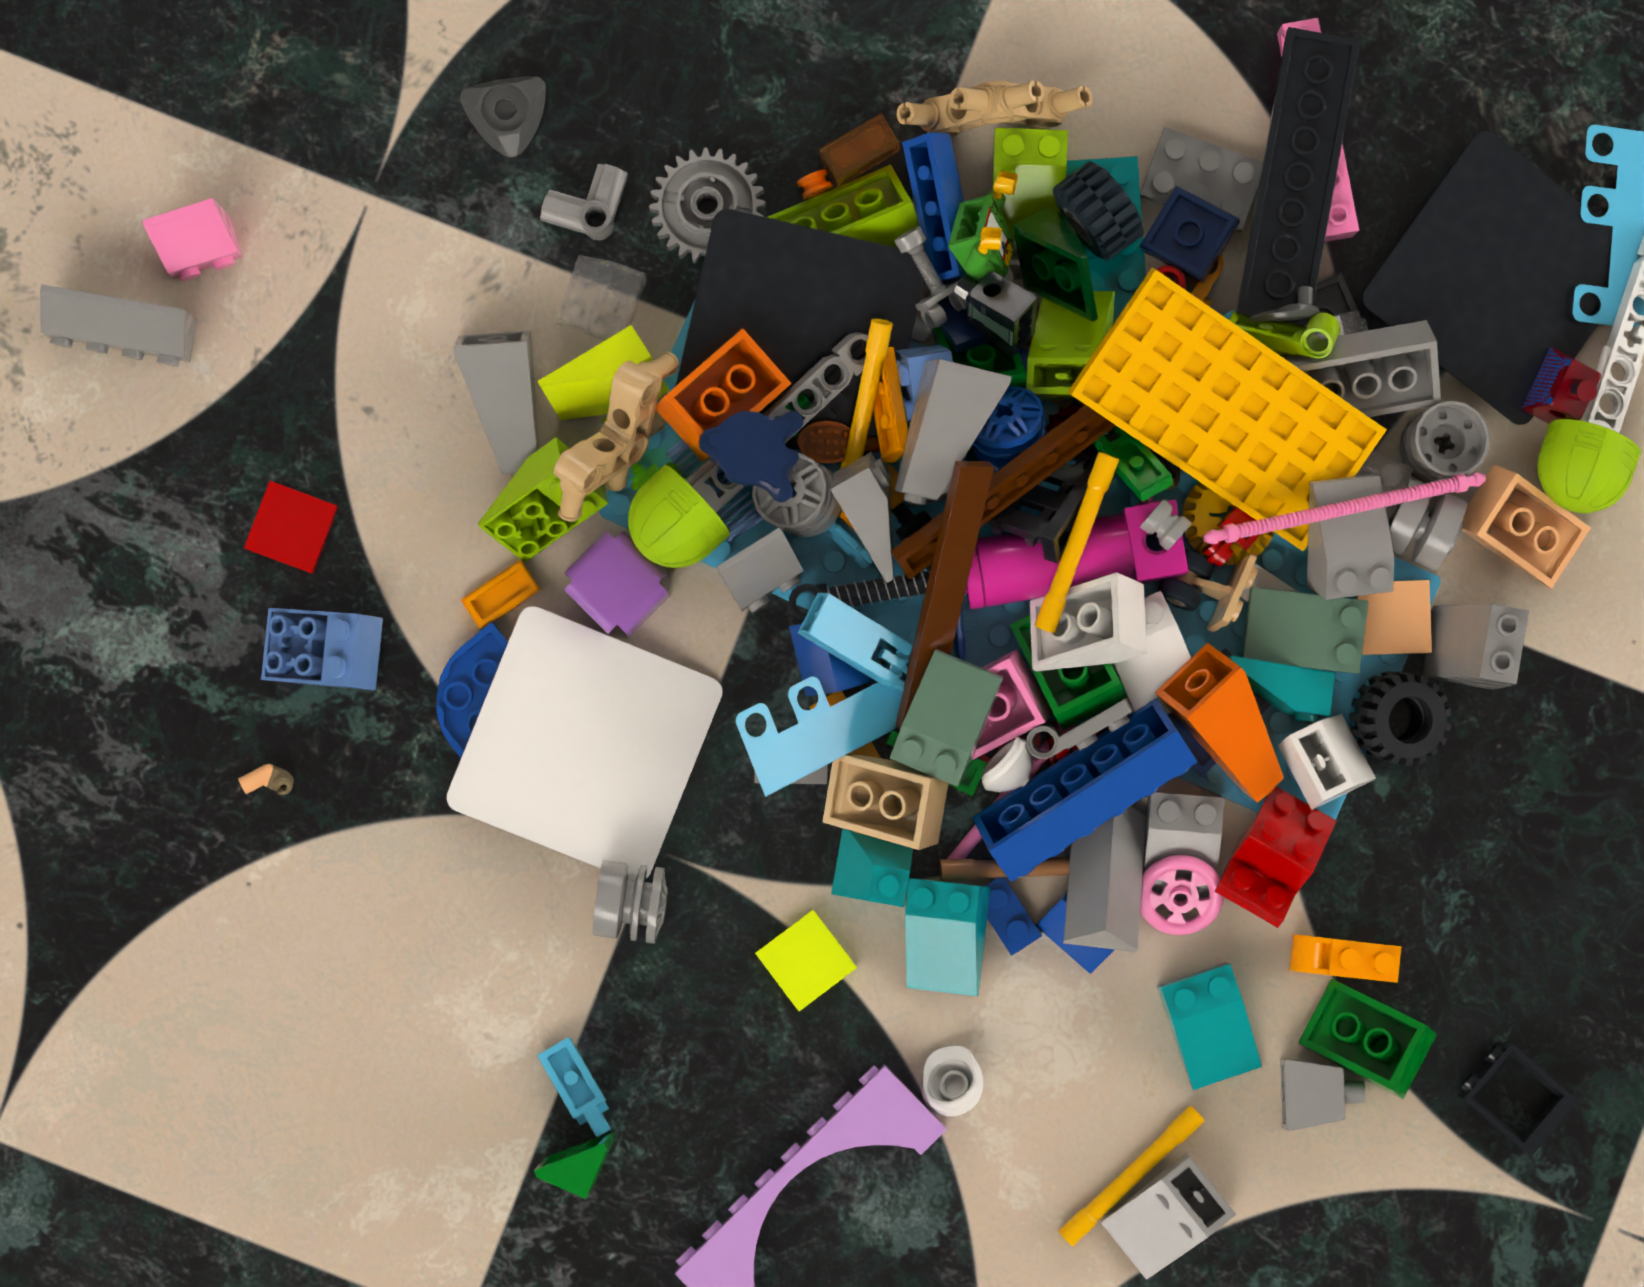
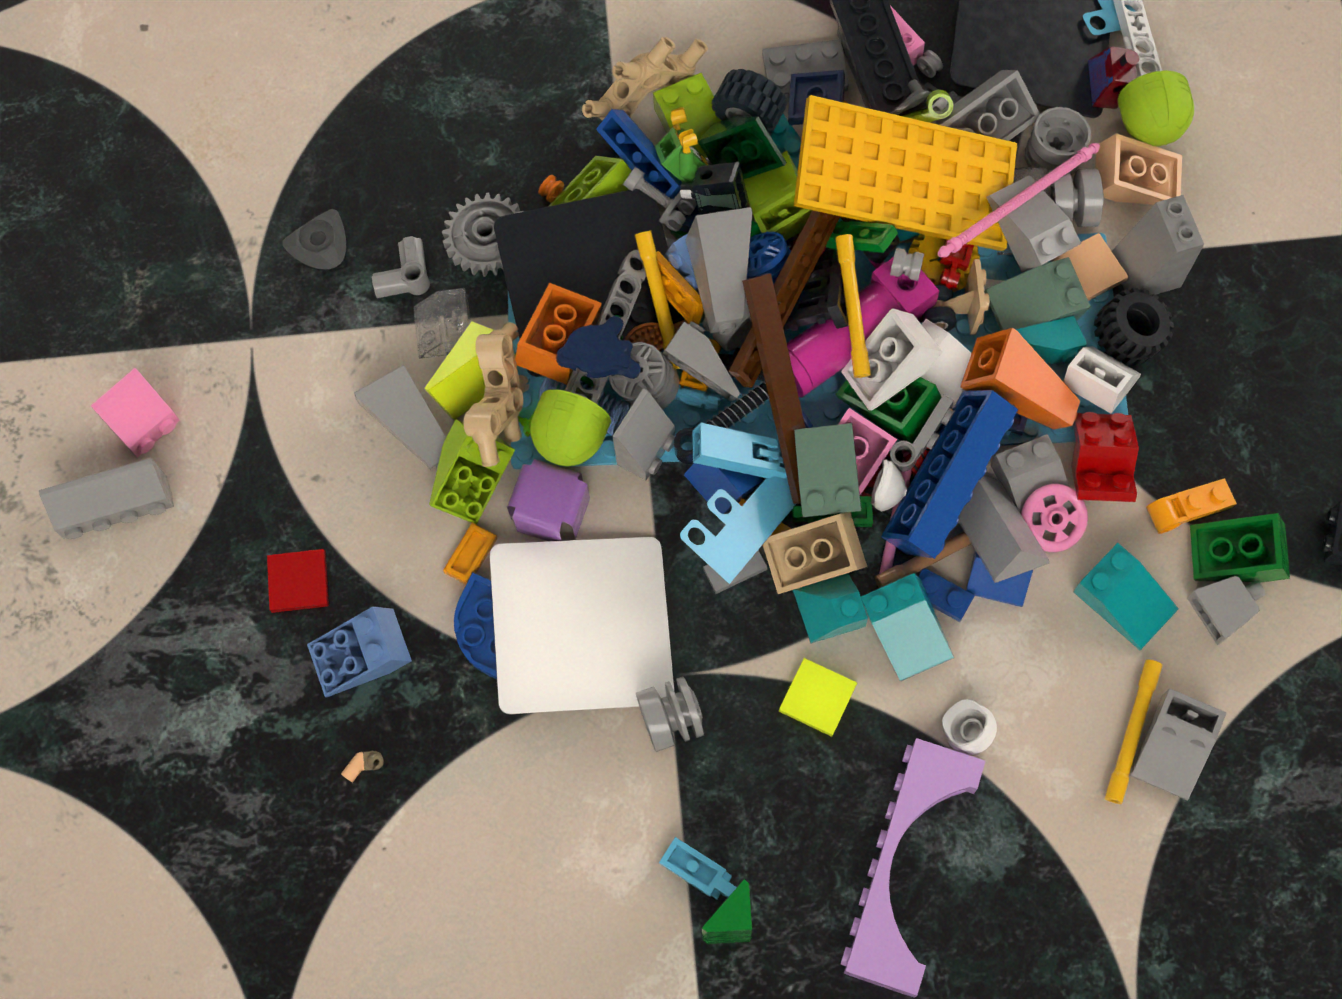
camera: 20 degrees left, 15 degrees down
clear orange brick [819,113,900,187] -> none
none -> light grey bush [917,50,943,78]

